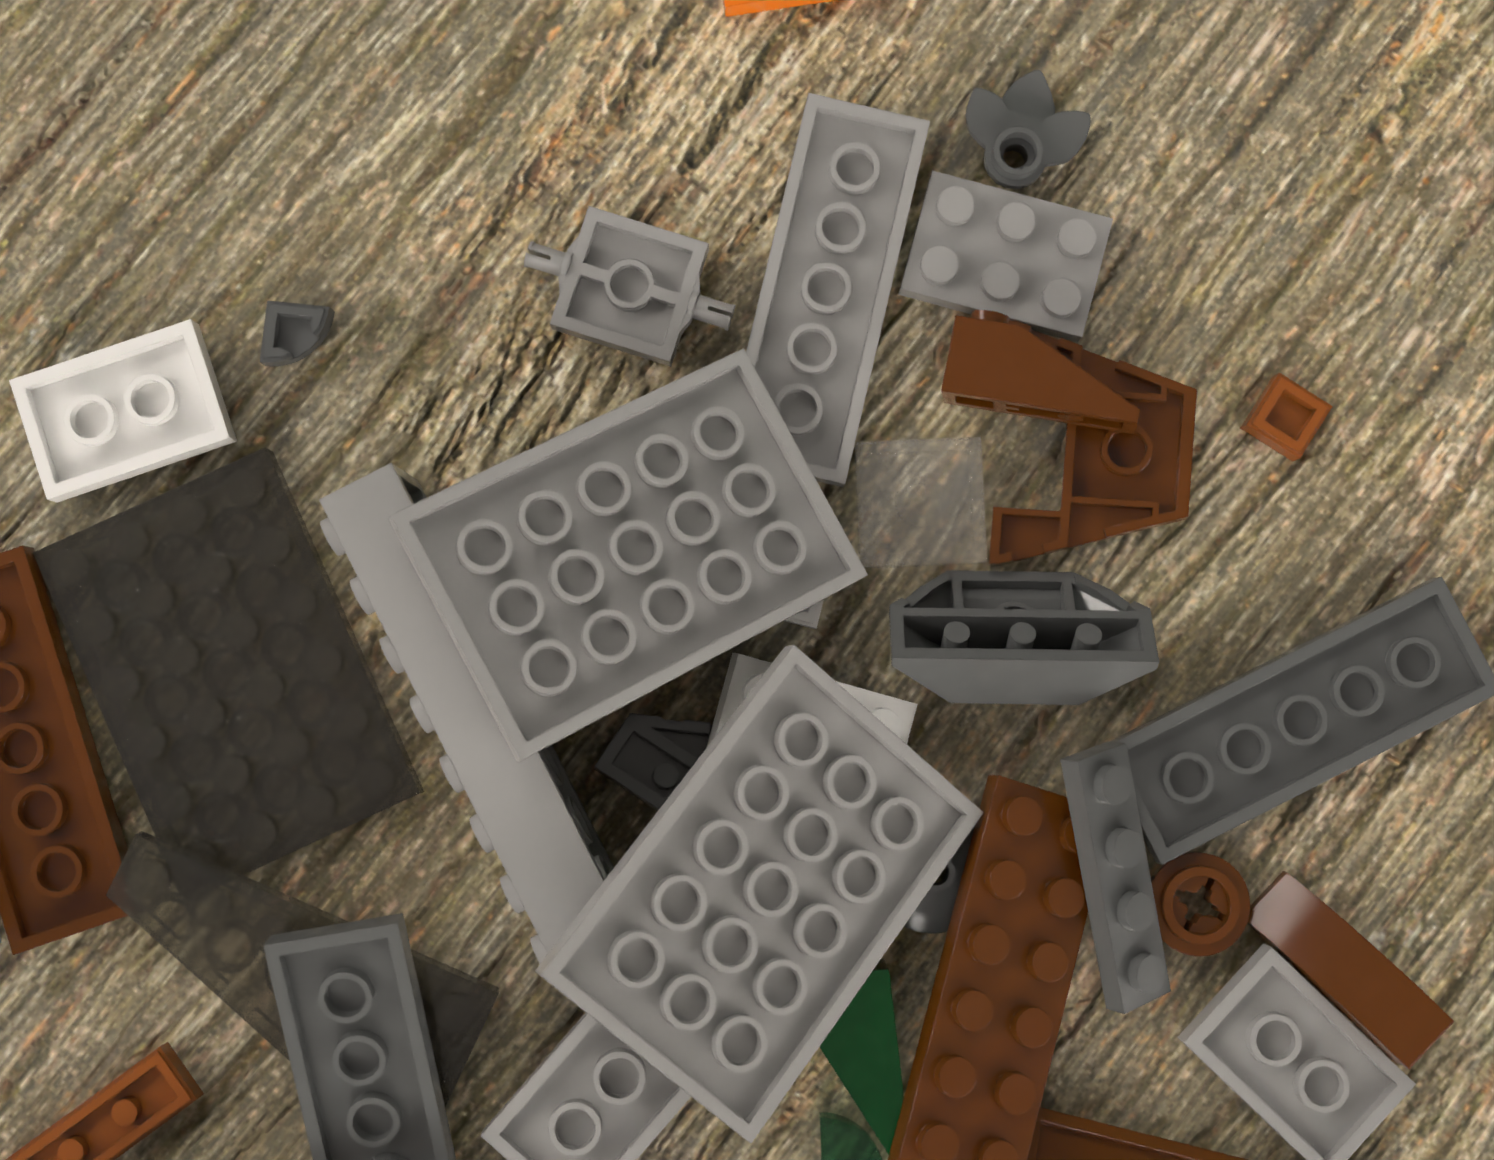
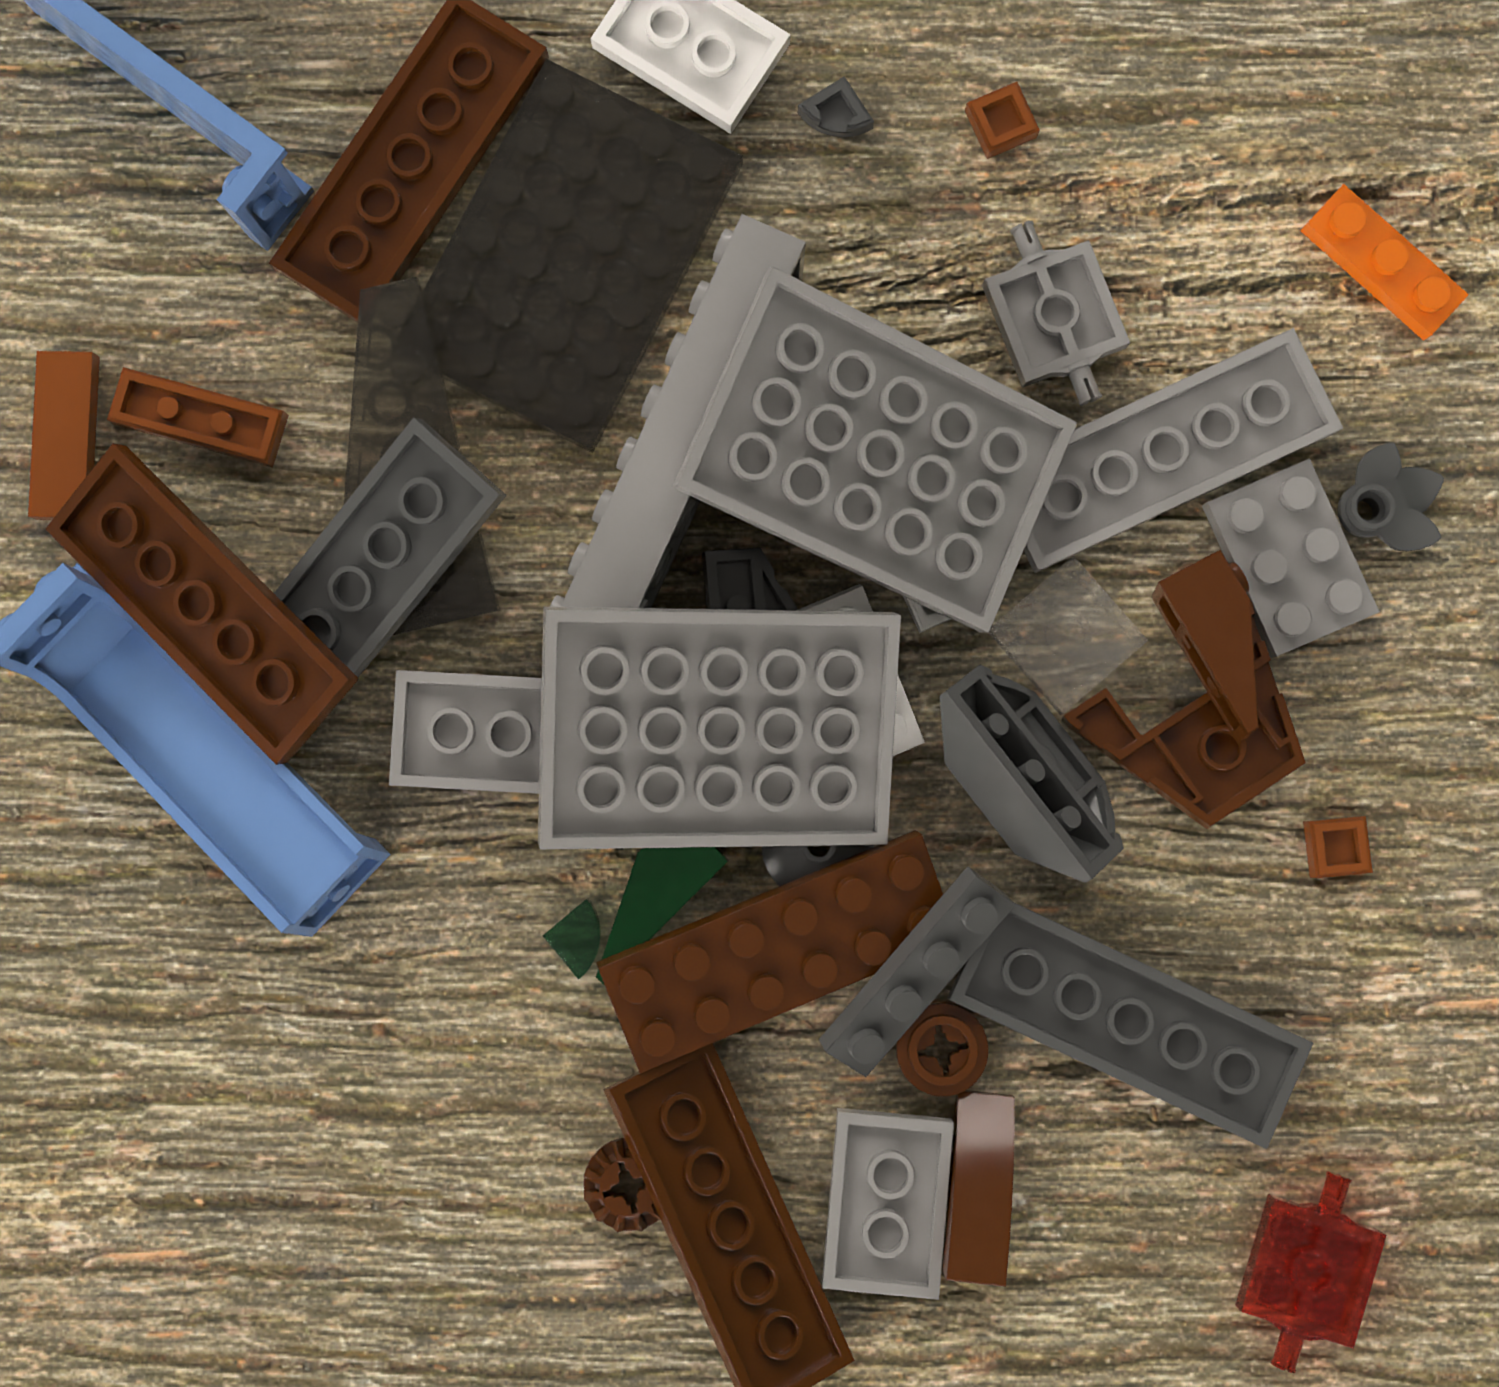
camera: 55 degrees right, 0 degrees up
none -> dark orange tile [965,82,1040,159]

